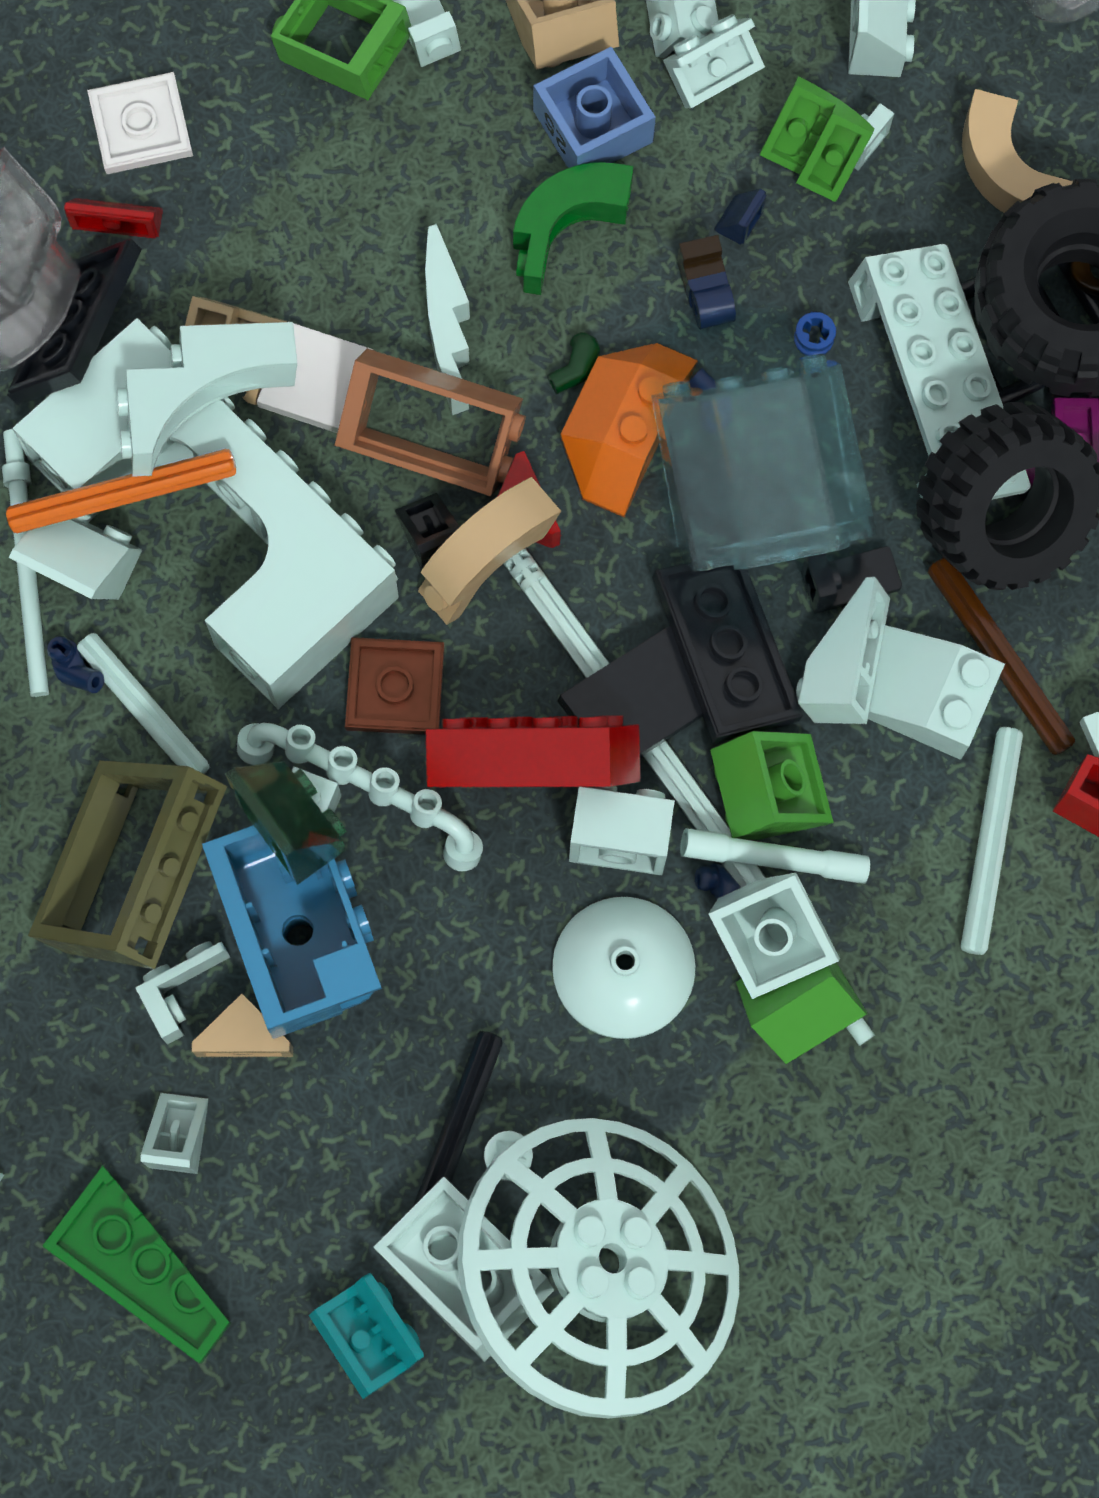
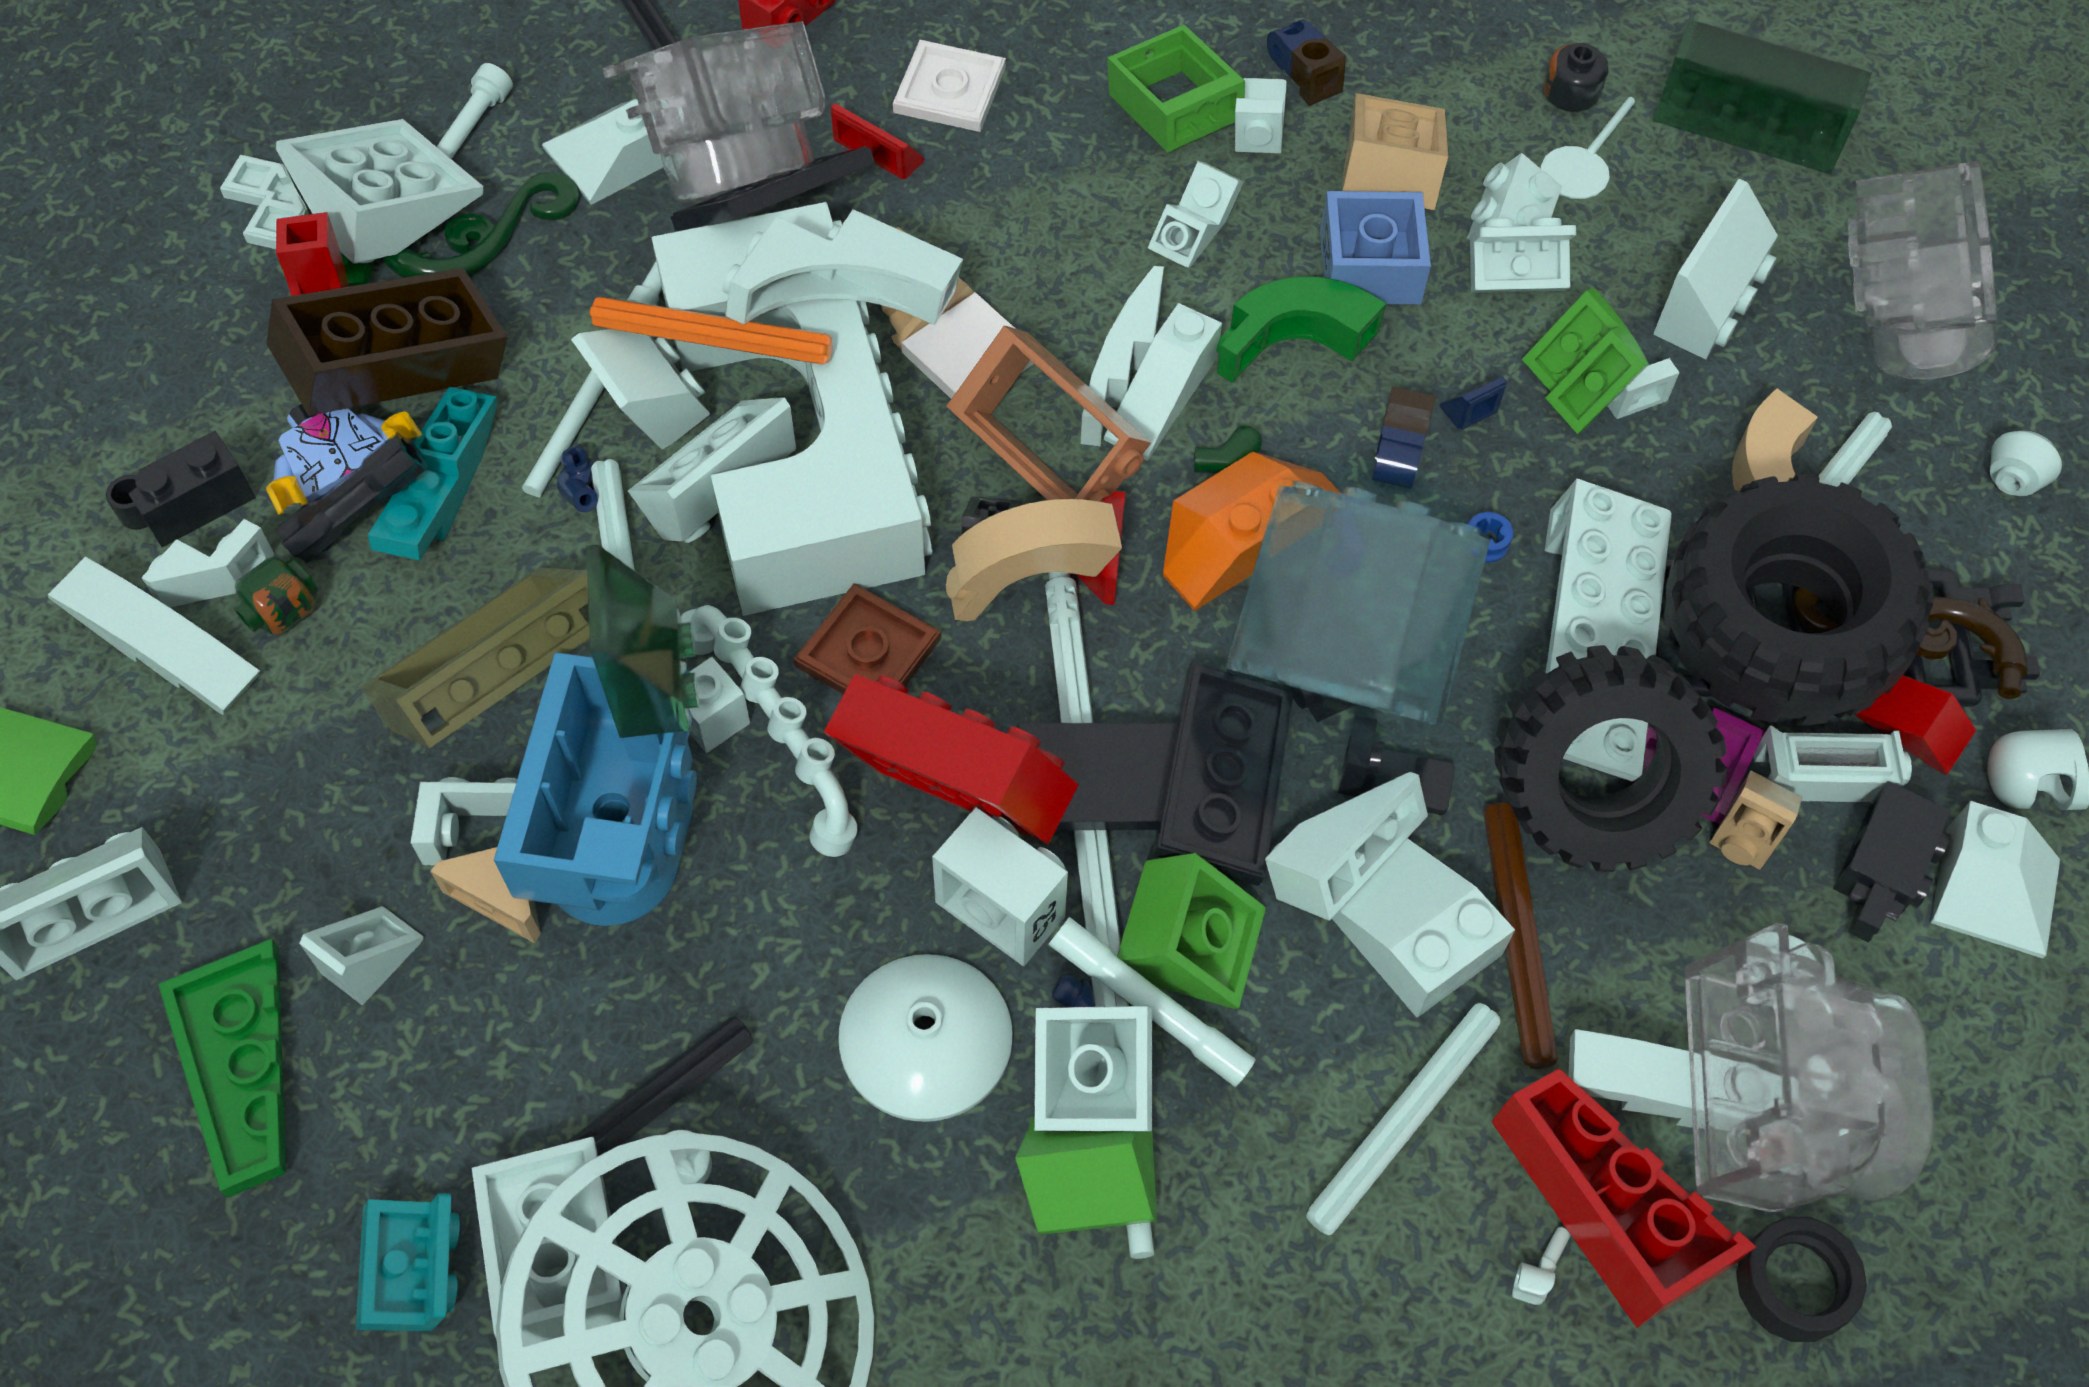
camera: 30 degrees right, 15 degrees down
none -> light aqua slope [628,397,796,543]
none -> light aqua slope [1104,303,1222,461]
none -> light aqua slope [1148,161,1244,268]
none -> light aqua axle [1819,412,1892,487]

